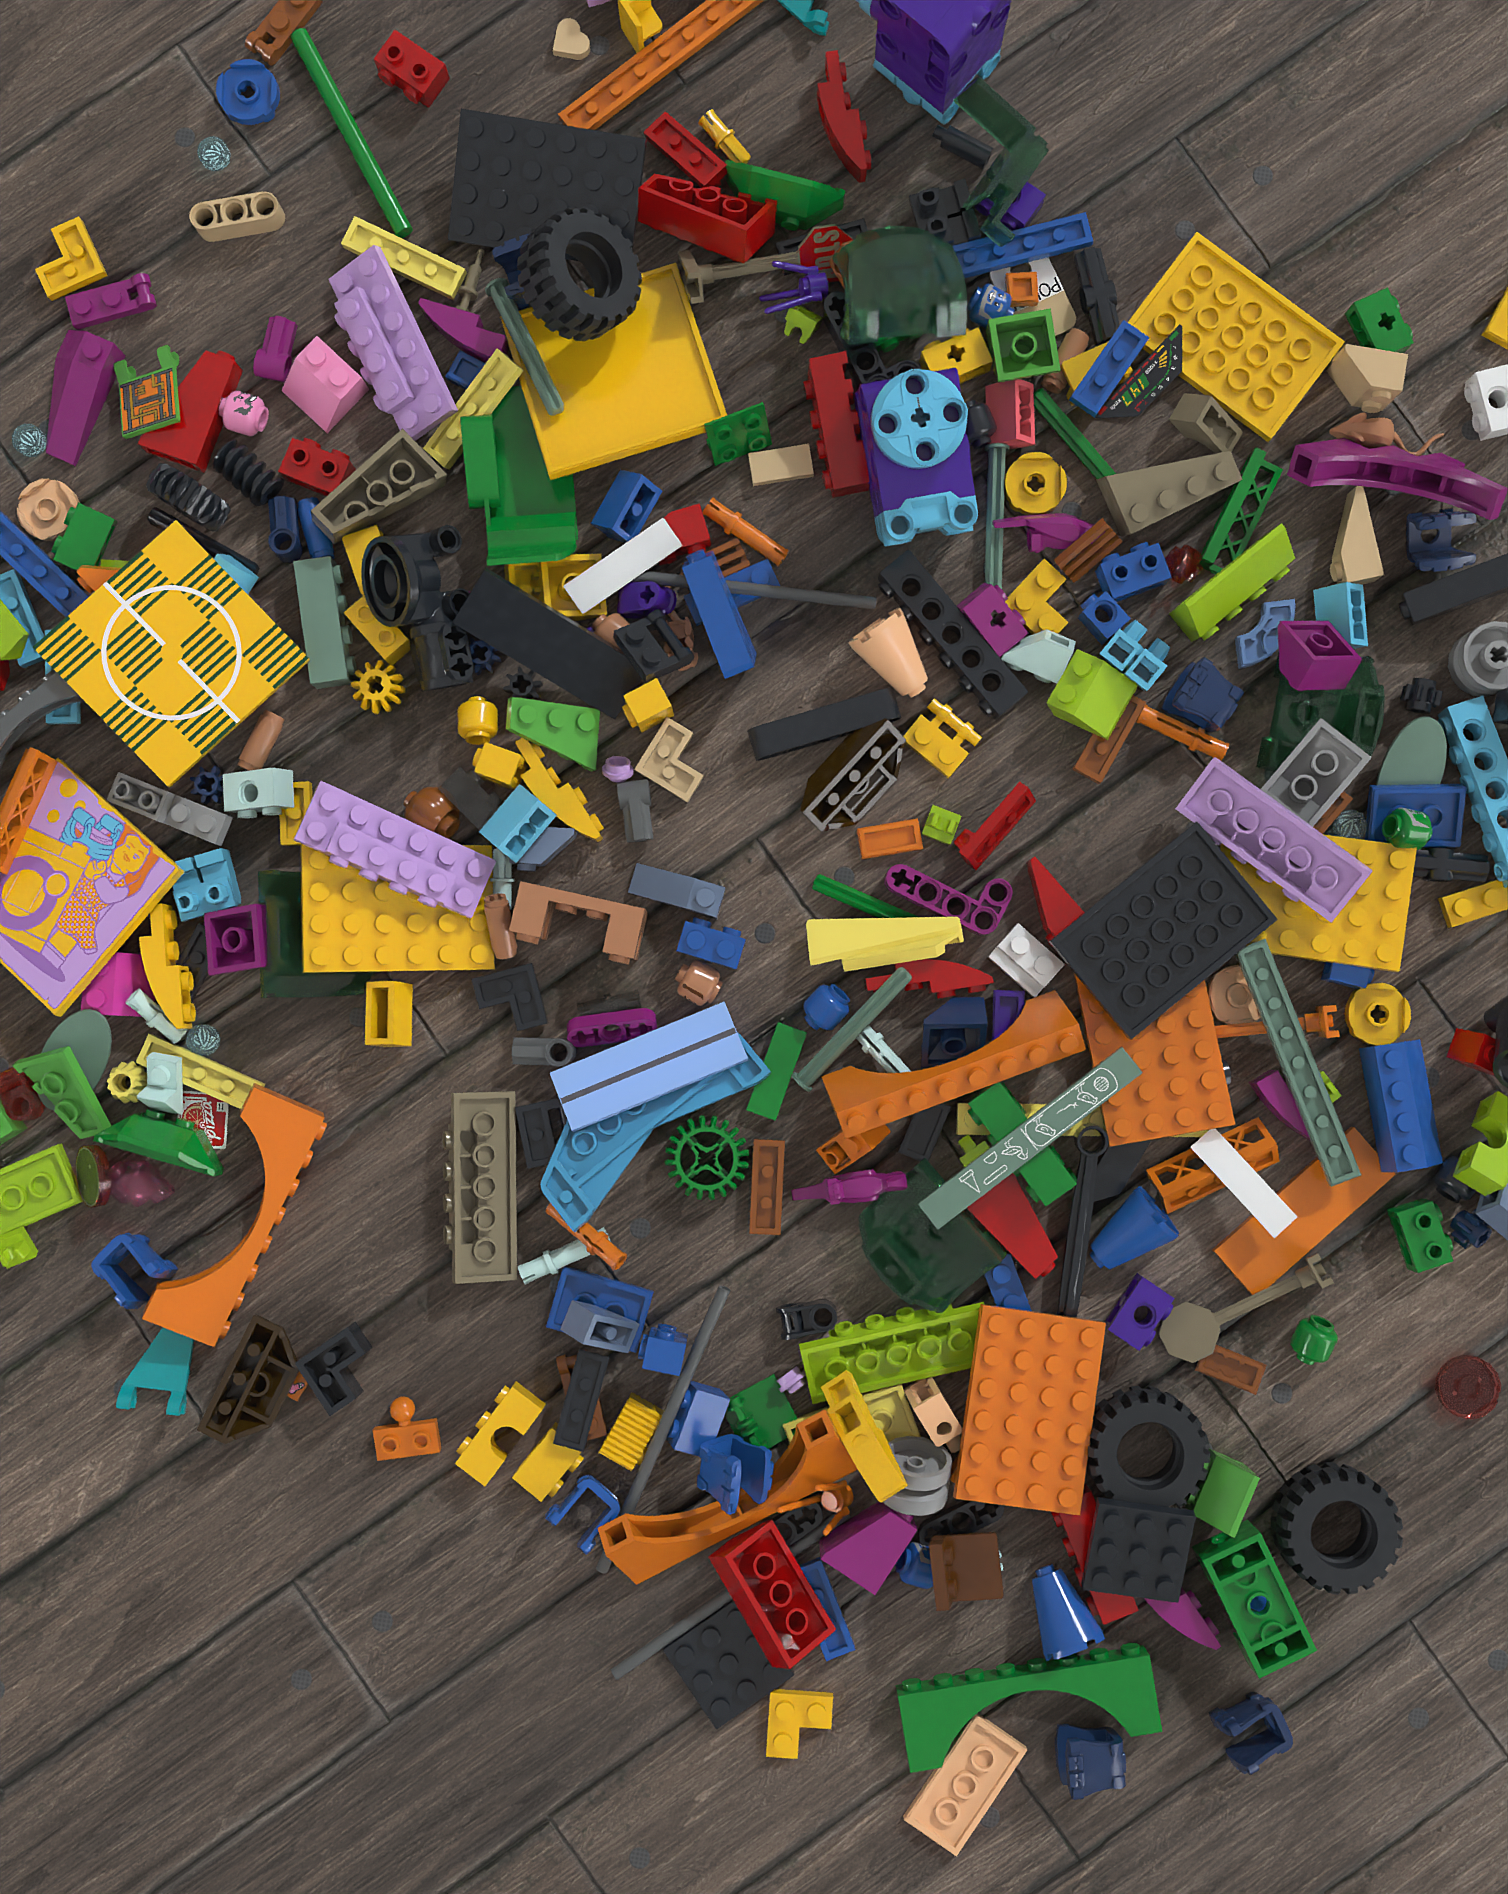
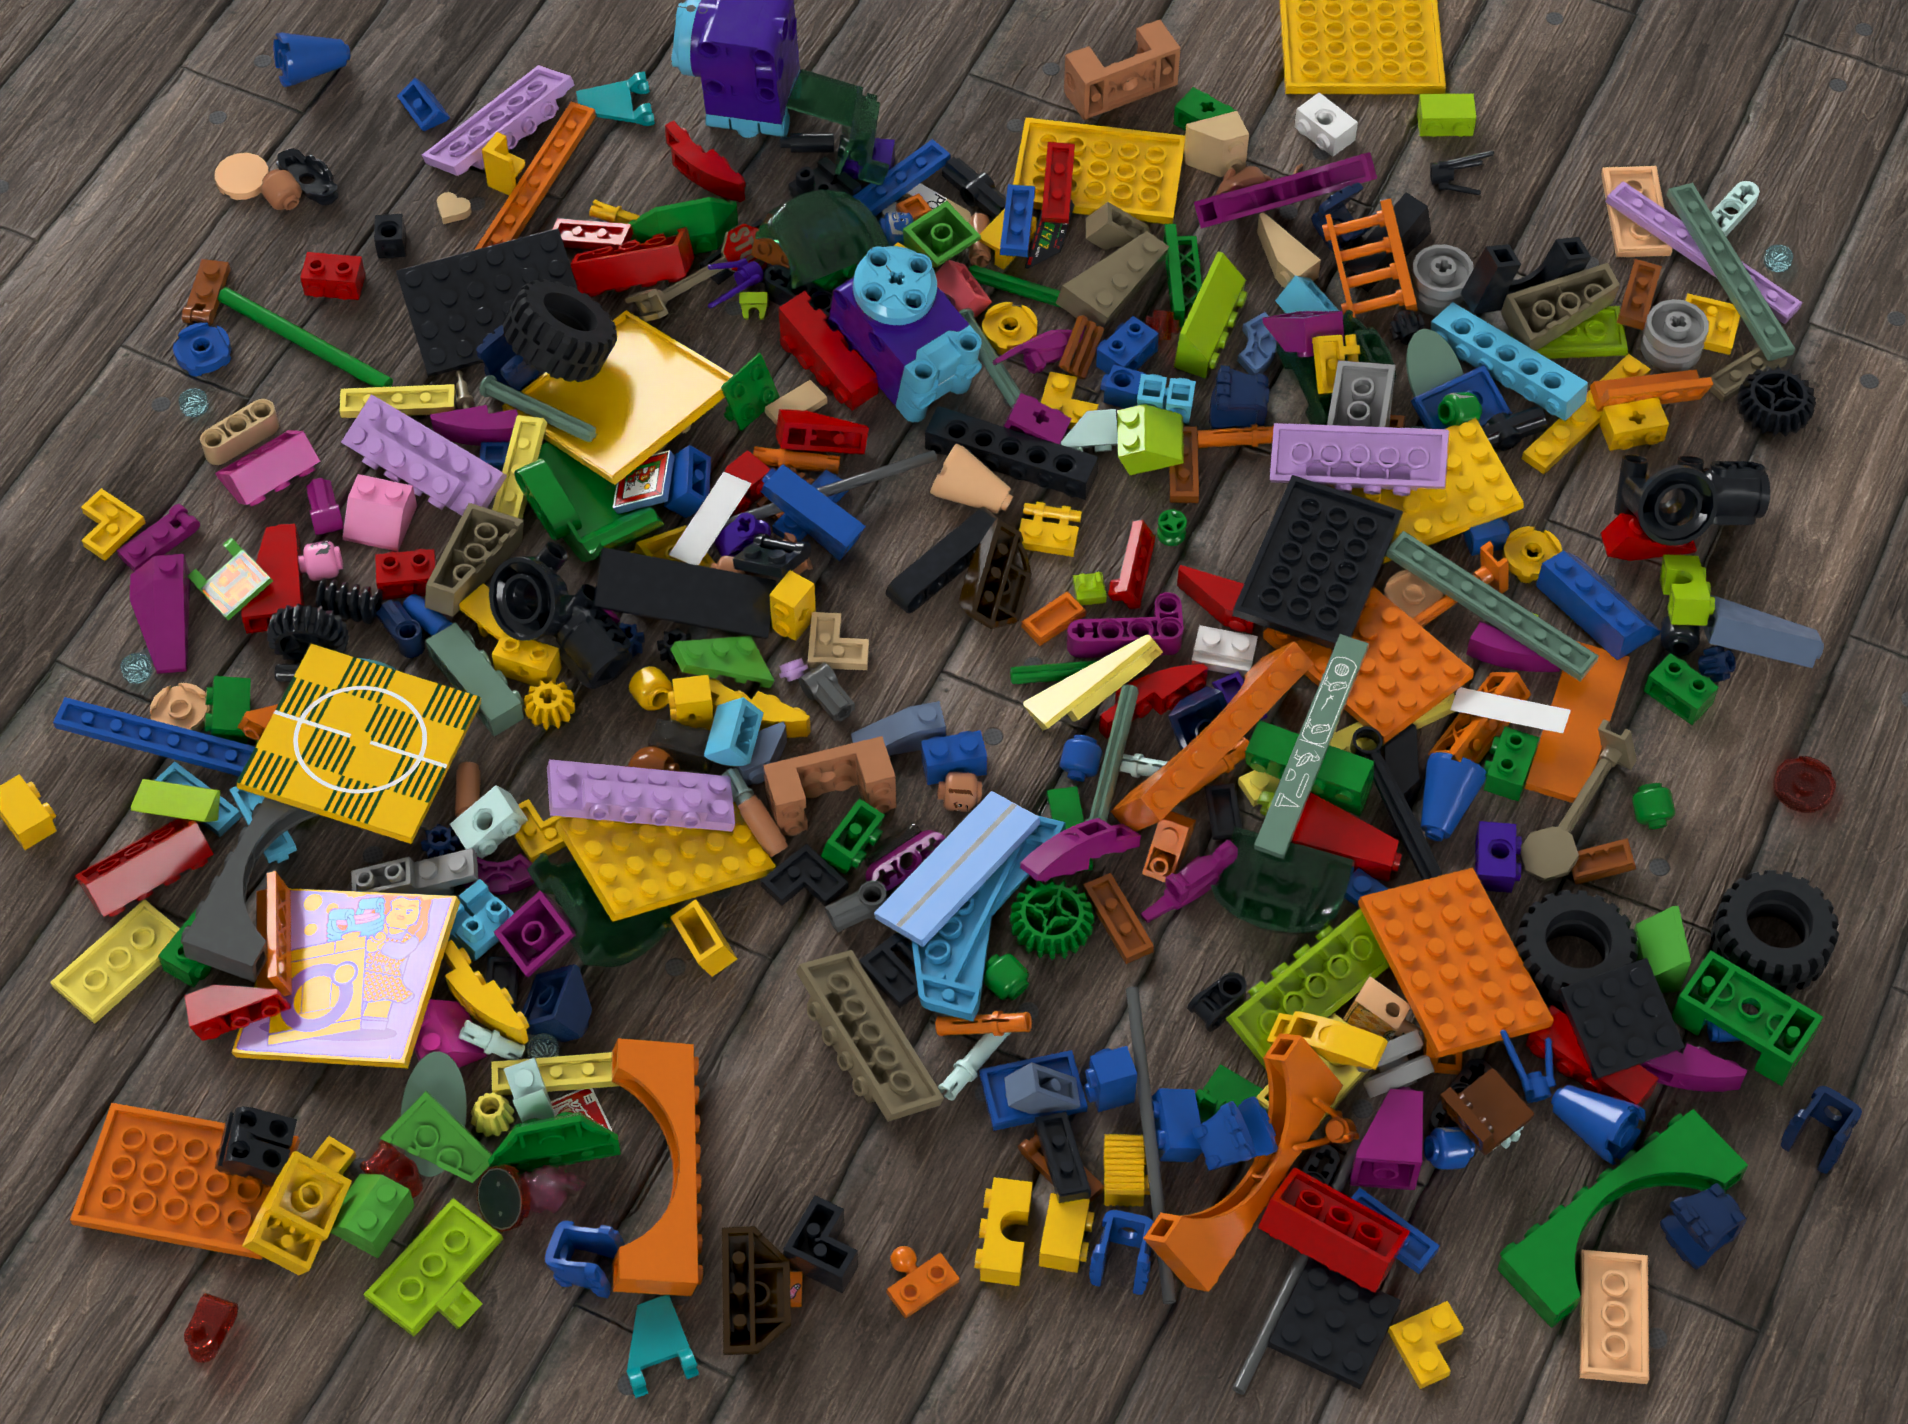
camera: 30 degrees left, 30 degrees down
lavender plate [777,1366,806,1394] -> none
none -> dark pink slope [215,430,320,506]
none -> black brick [374,214,406,258]
none -> magenta tile [461,853,543,895]
none -> dark blue slope [522,964,592,1042]
none -> tile [613,450,675,514]
none -> red slope [775,409,869,454]
none -> green brick [821,798,885,875]
none -> green head [983,953,1030,1001]
none -> magenta slope [1020,818,1141,881]
none -> red hinge [1041,142,1075,224]
none -> nougat plate [1064,20,1181,120]
none -> green wheel [1157,509,1187,546]
none -> yellow plate [1312,334,1361,395]
none -> orange fence [1322,198,1418,327]
none -> green brick [1483,727,1540,802]
none -> blue plant [1500,1029,1557,1103]

